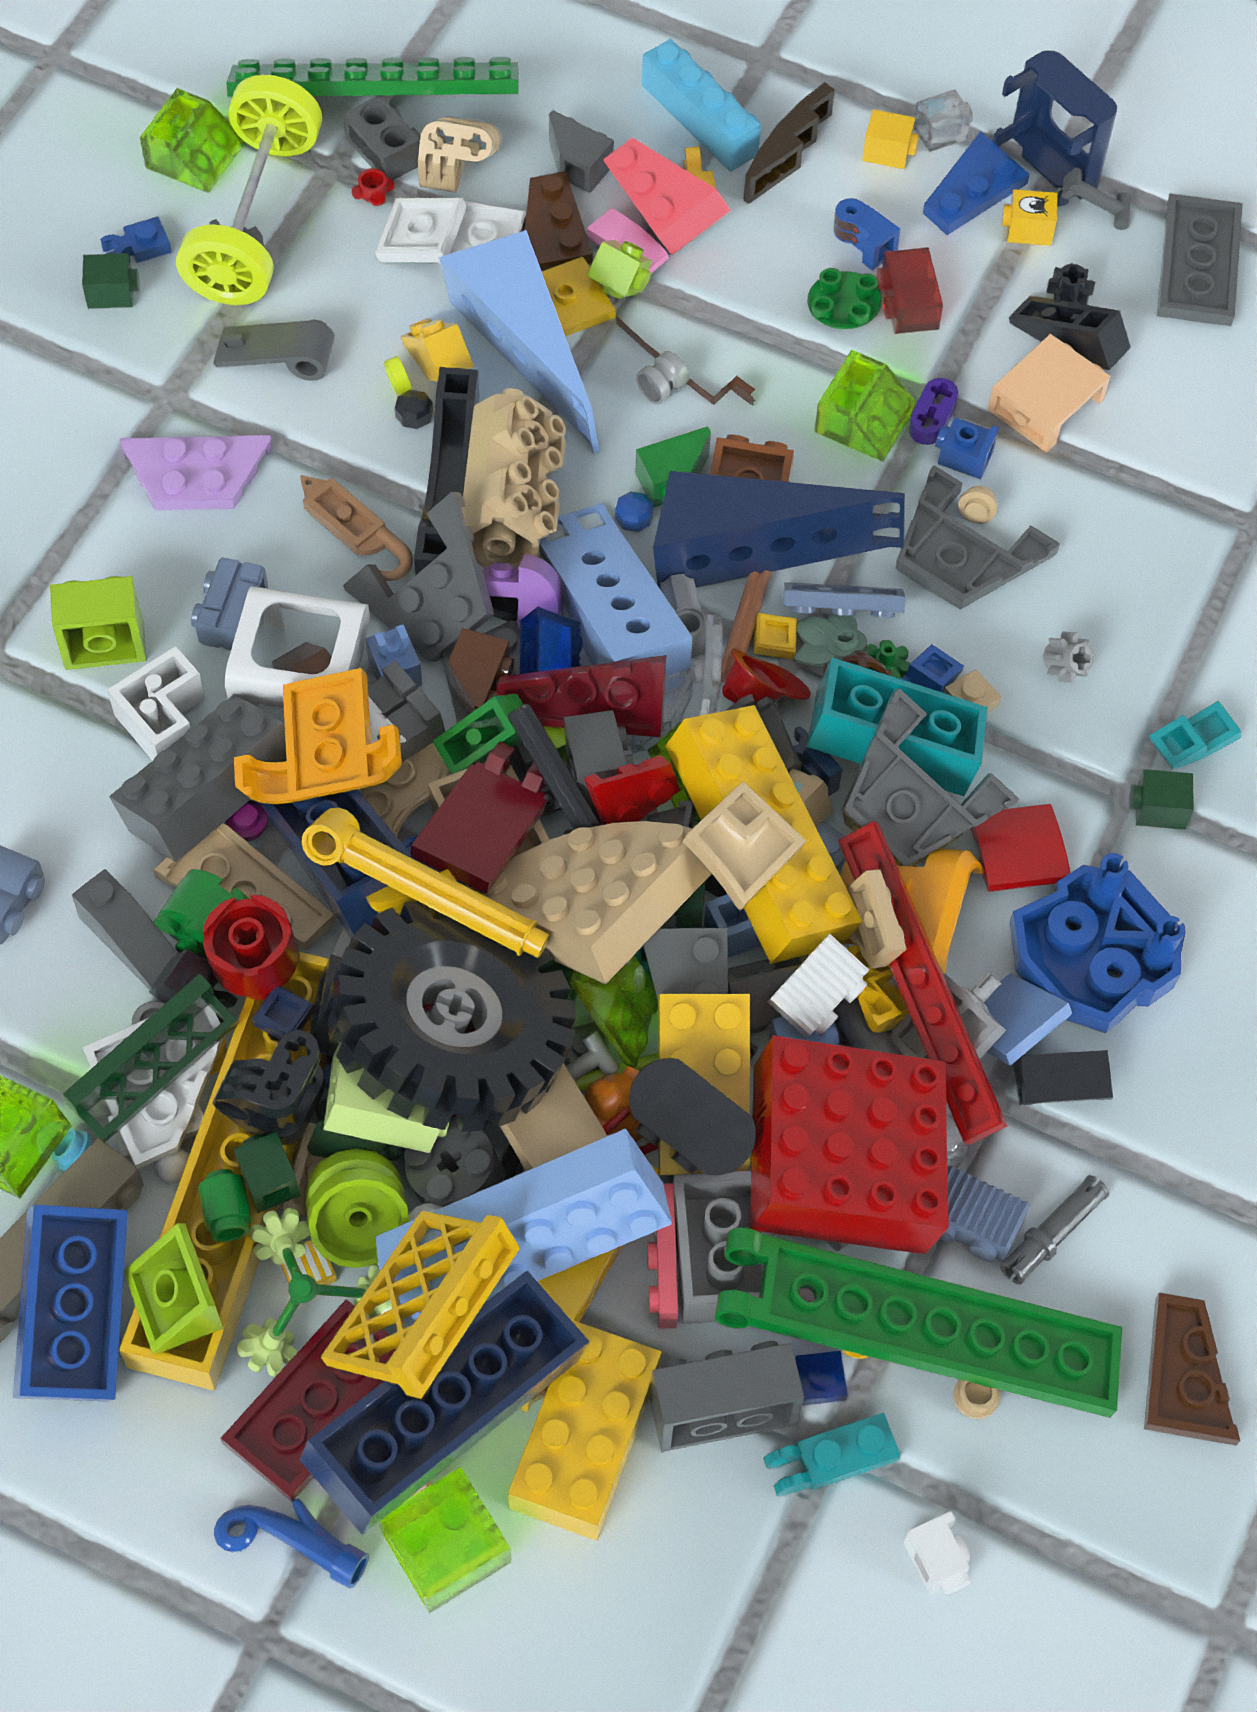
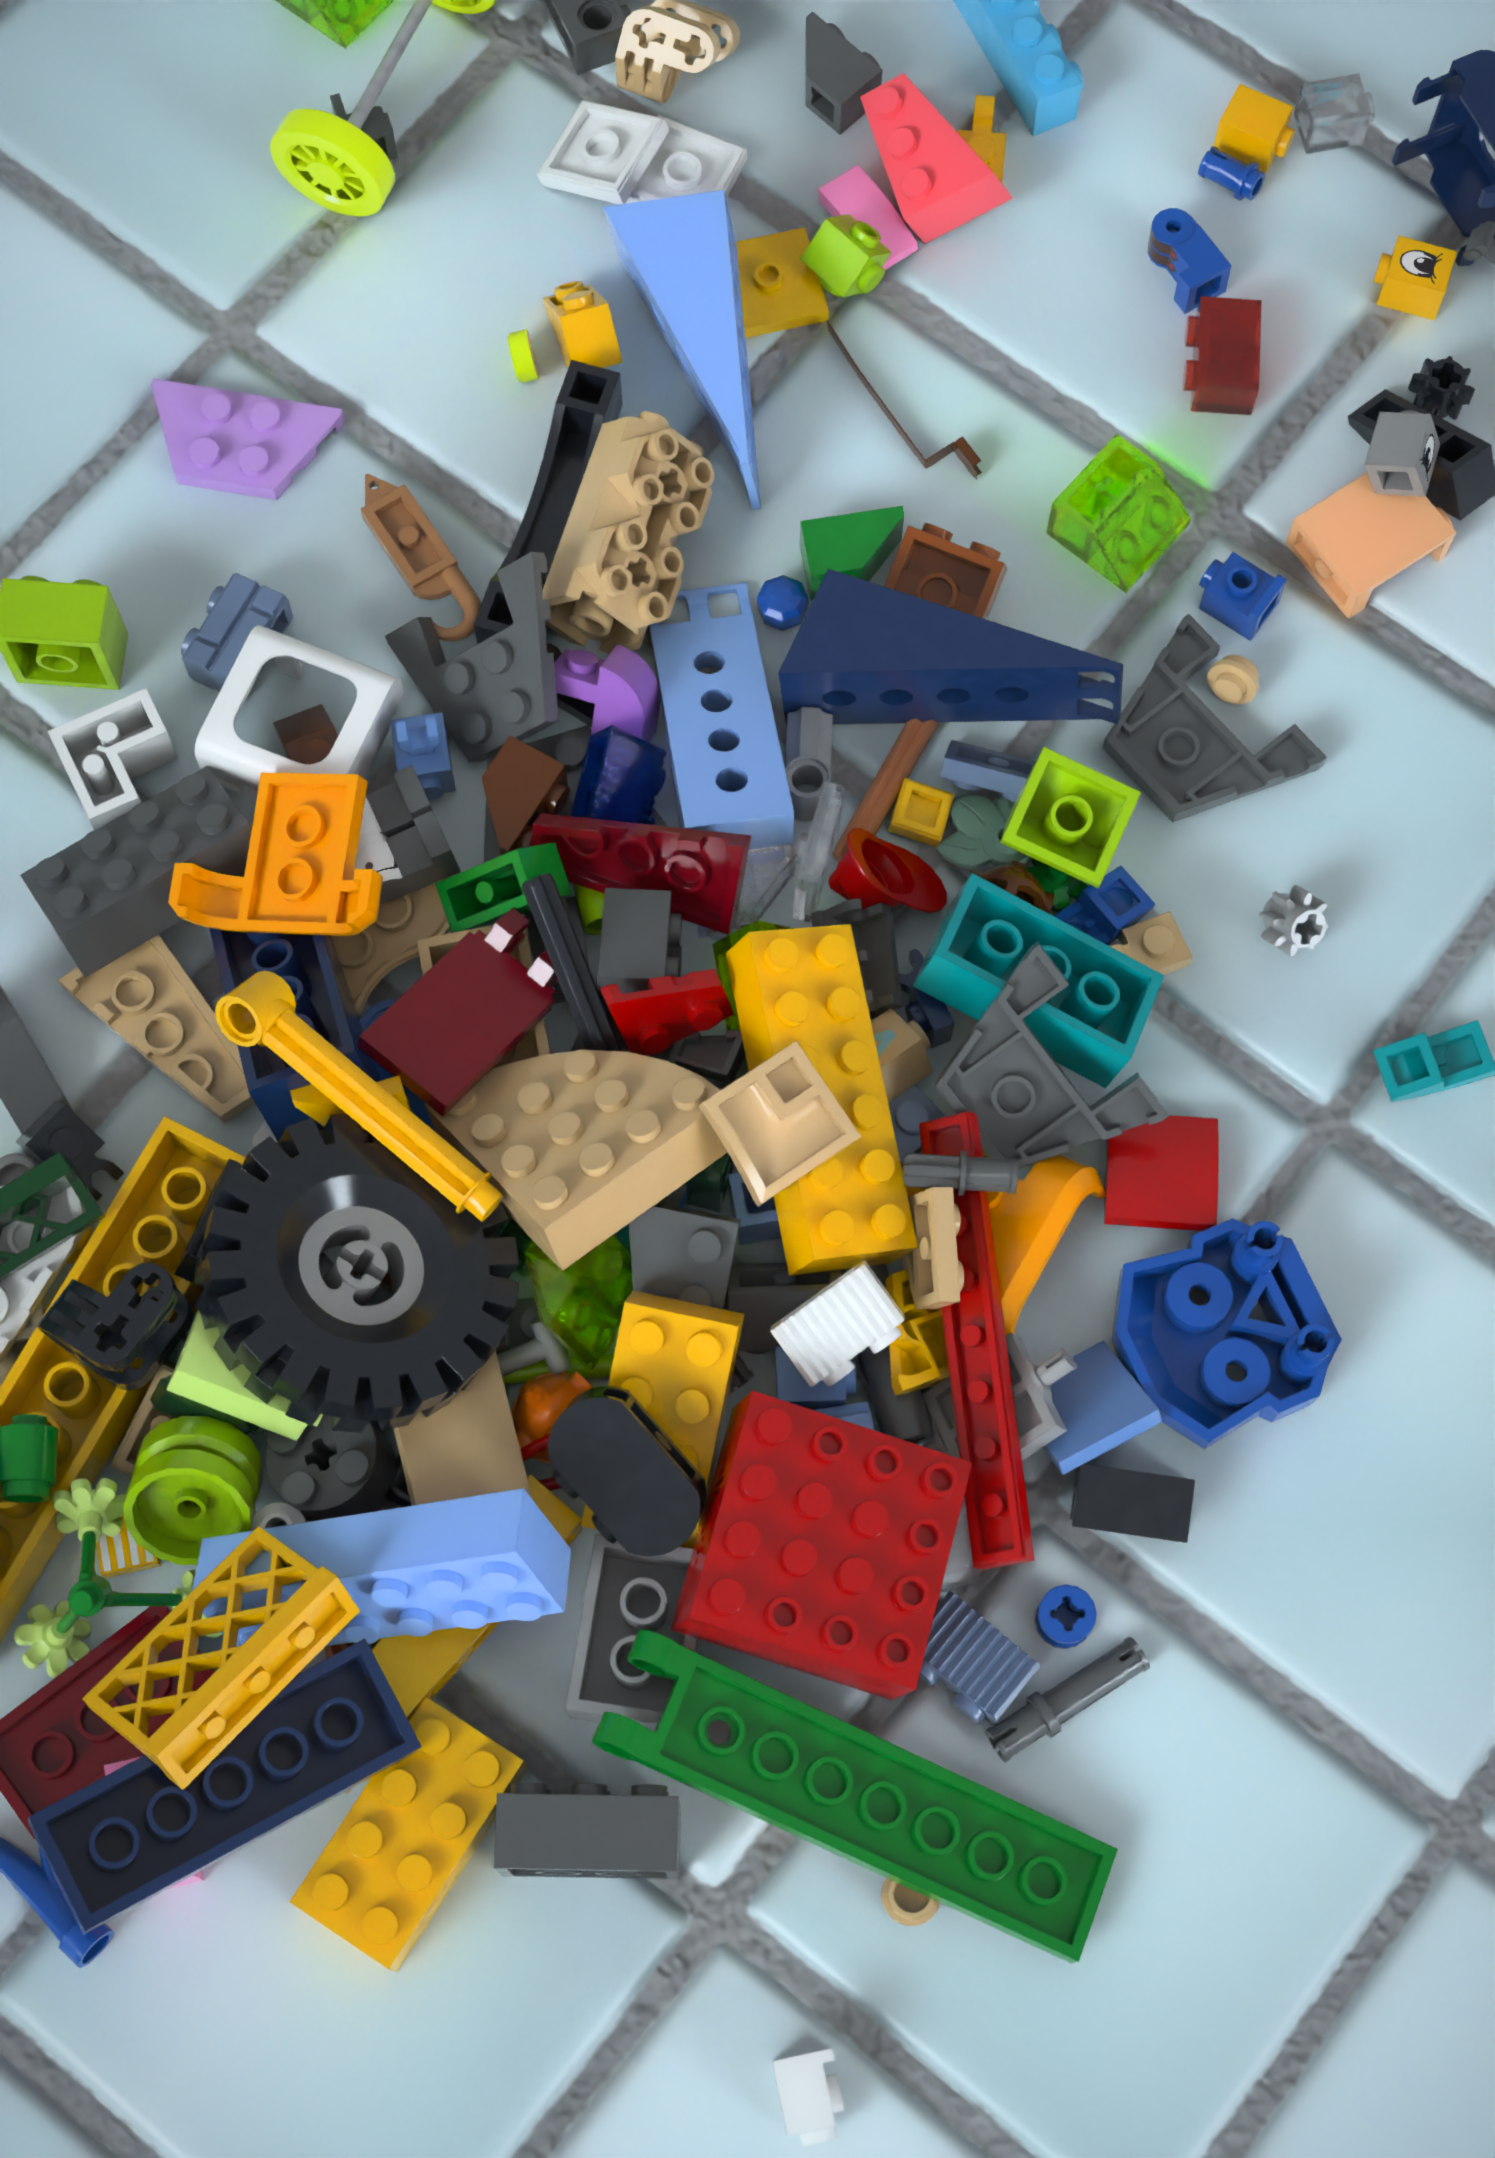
camera: 15 degrees right, 10 degrees up
dark green brick [82,253,140,309] -> none
blue plate [100,216,172,263] -> none
green brick [154,869,248,959] -> none
red brick [203,895,300,1001] -> none
dark grey door [213,320,335,381] -> none
magenta plate [225,801,268,842] -> none
dark green brick [233,1132,300,1213] -> none
dark blue tile [252,986,314,1040] -> none
red plate [352,169,395,206] -> none
clear neon green piece [379,1467,512,1613] -> none
black tile [394,390,433,429] -> none
reddish brown wing [525,171,593,272] -> none
light grey wheel [636,351,689,404] -> none
coral plate [647,1183,678,1329] -> none
dark brown slope [743,82,835,204] -> none
teal hinge [763,1412,901,1496] -> none
clear blue plate [795,1350,848,1406] -> none
green dish [807,268,882,329] -> none
dark purple beam [909,378,959,445] -> none
blue wing [923,131,1030,235] -> none
dark green brick [1129,769,1194,830] -> none
reddish brown wing [1144,1292,1240,1446] -> none
none -> dark grey axle [903,1150,1018,1196]
none -> lime slope [1000,747,1141,888]
none -> blue wheel [1035,1584,1097,1649]
none -> blue pin [1198,146,1265,201]
none -> light grey brick [1364,410,1440,497]

